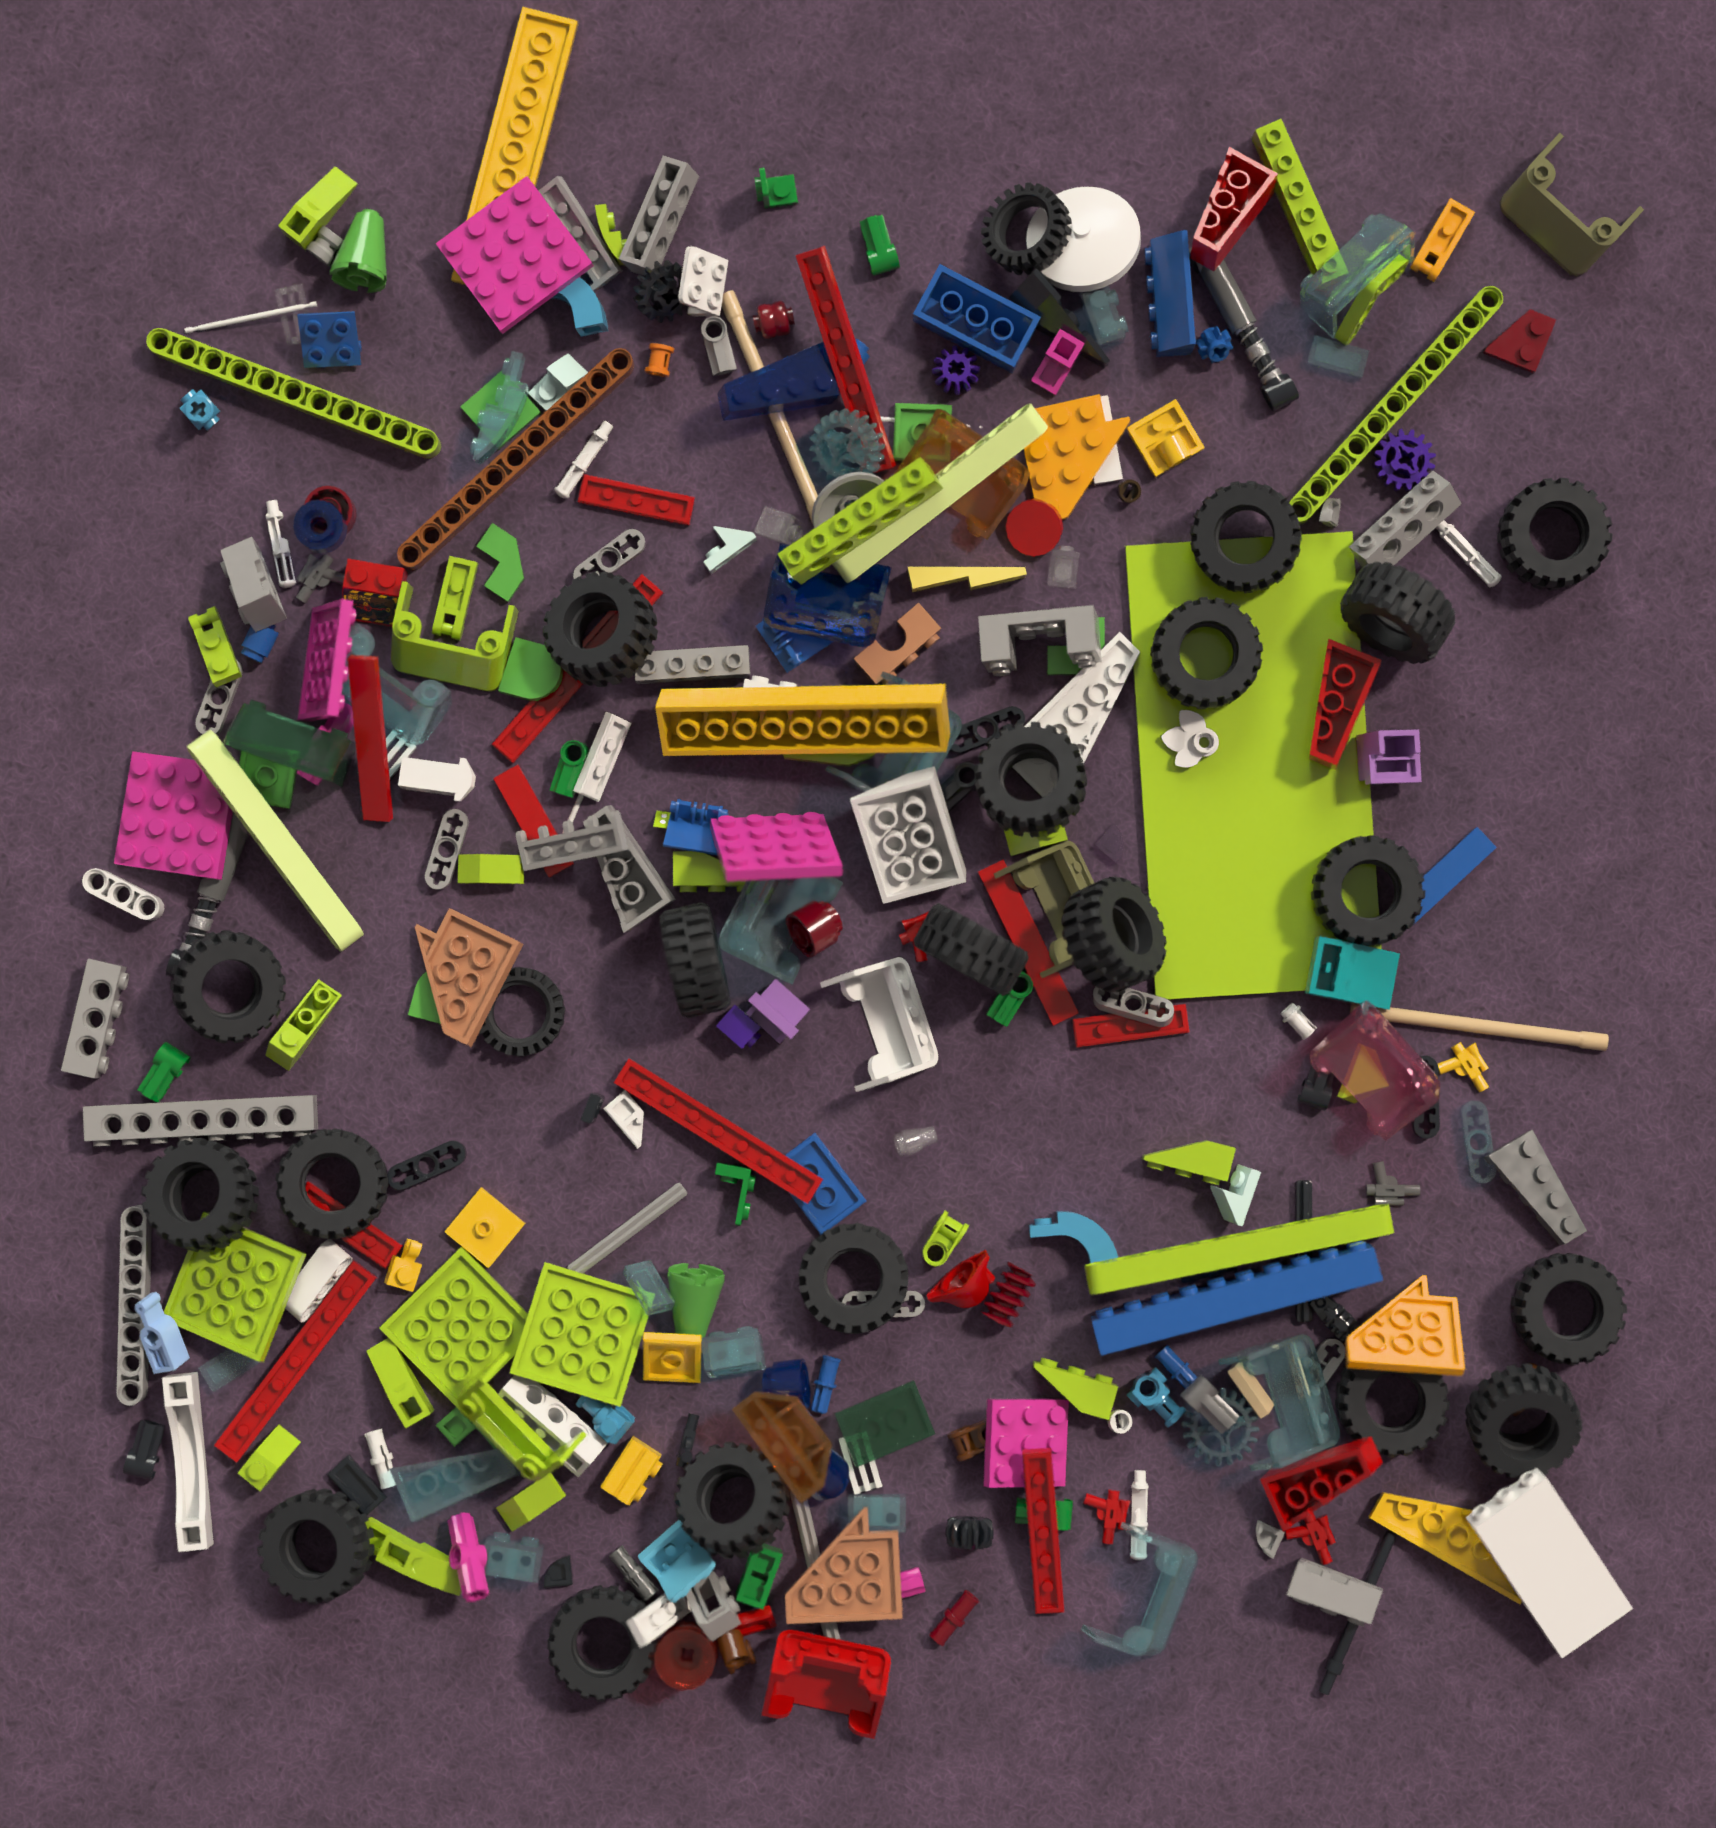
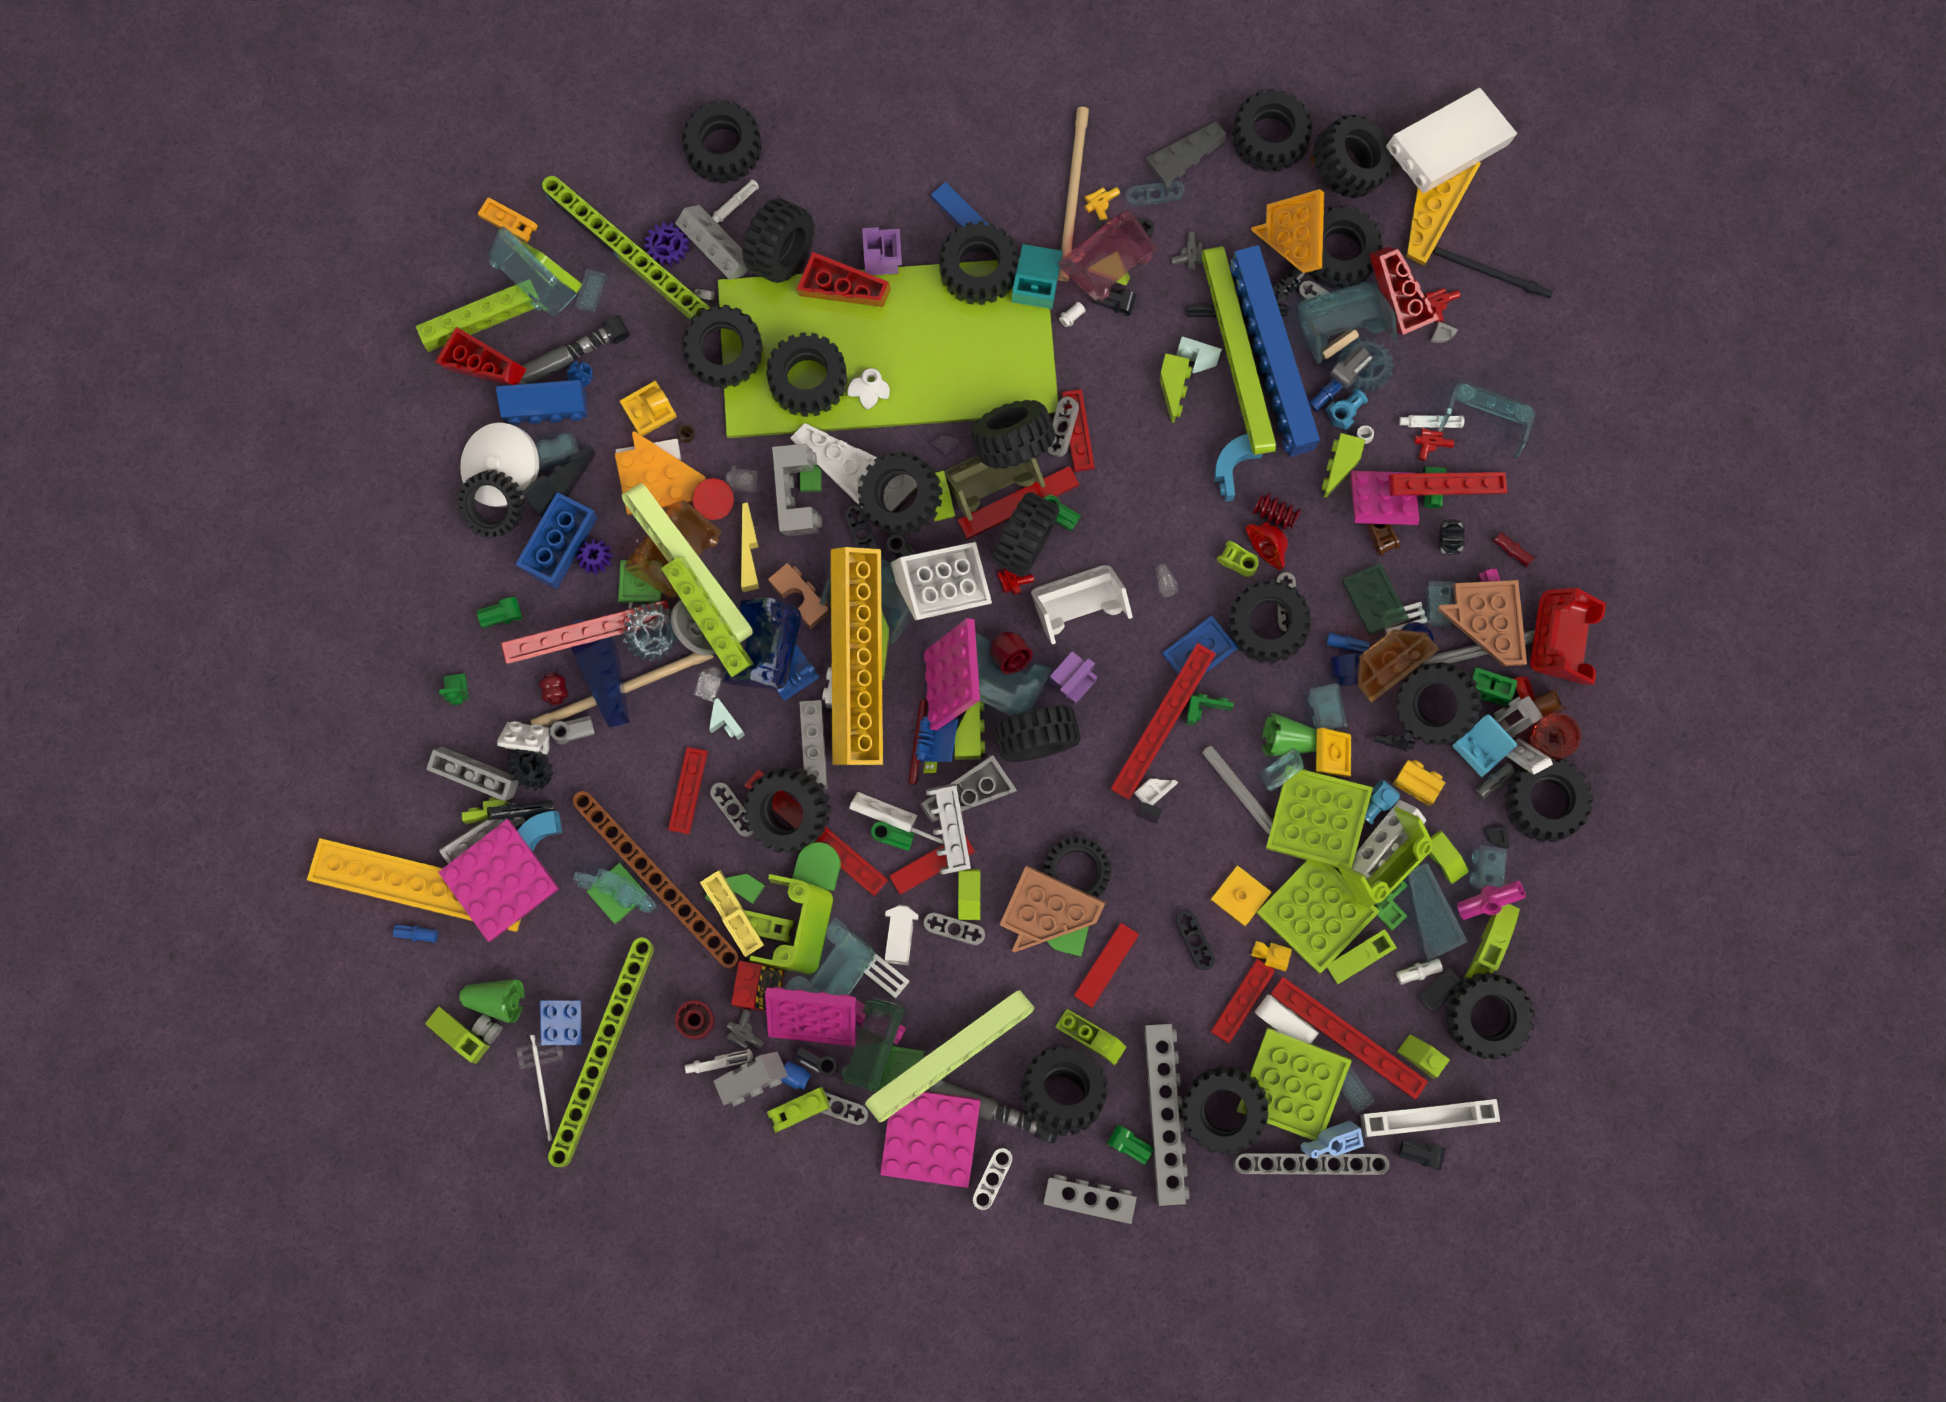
camera: 90 degrees left, 10 degrees down
dark azure connector [180,389,221,431] -> none
black tyre [275,1128,389,1239] -> none
clear blue piece [293,500,347,554] -> none
red tile [347,655,393,822] -> none
light aqua slope [528,354,588,411] -> none
white piece [554,420,613,499] -> none
orange bush [645,343,674,377] -> none
dark purple brick [716,1005,762,1049] -> none
dark pink slope [1031,329,1085,395] -> none
light grey wedge [1287,1558,1383,1626] -> none
dark red wing [1483,309,1556,374] -> none
olive windscreen [1500,133,1644,276] -> none
none -> blue axle [393,924,438,943]
none -> black pin [487,800,554,821]
none -> light yellow slope [700,870,764,957]
none -> black piece [795,1042,839,1077]
none -> dark red bar [908,700,928,785]
none -> red tile [1074,923,1139,1008]

